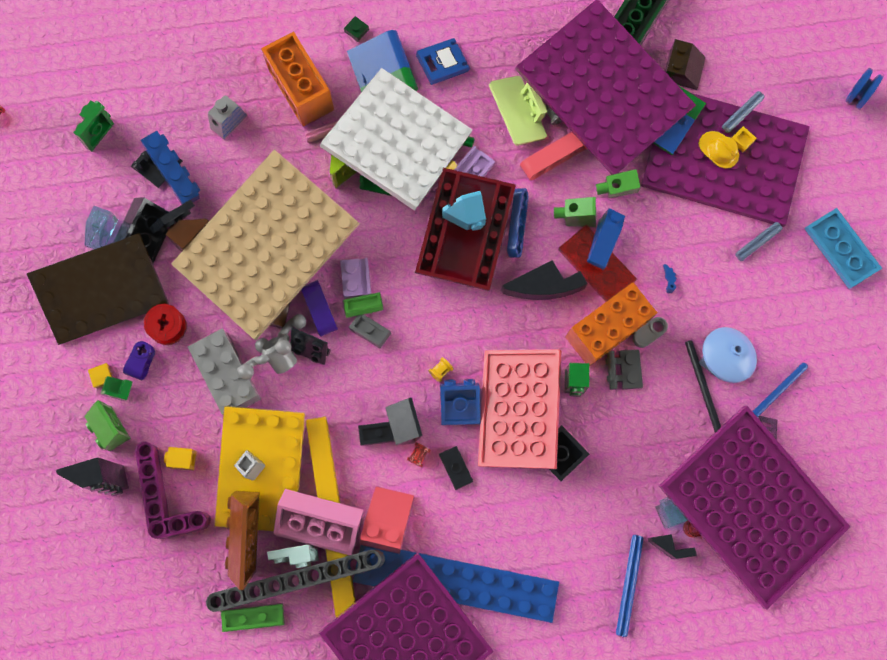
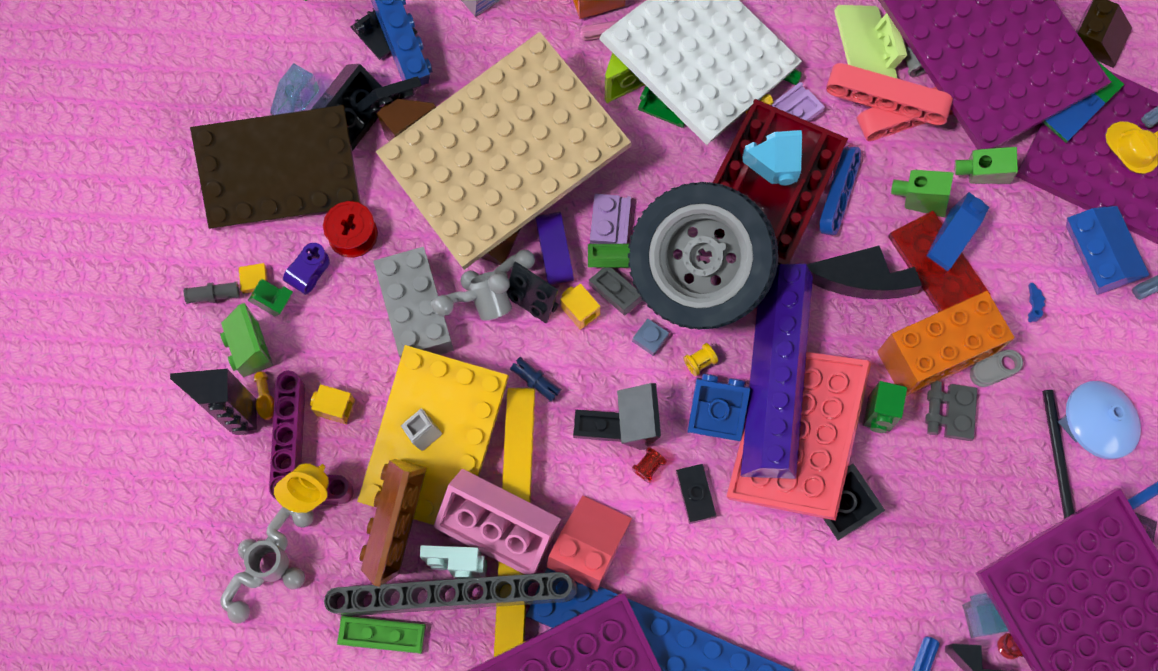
camera: 15 degrees right, 5 degrees down
none -> dark grey pin [183,281,240,304]
none -> light grey wheel [220,507,314,624]
none -> light orange piece [254,371,274,420]
none -> yellow piece [274,463,329,513]
none -> dark blue pin [510,356,562,403]
none -> yellow brick [560,283,600,330]
none -> wheel [628,182,779,330]
none -> sand blue plate [632,319,669,356]
none -> dark purple slope [741,264,813,479]
none -> coral beam [826,63,953,125]
none -> blue slope [1066,206,1149,295]

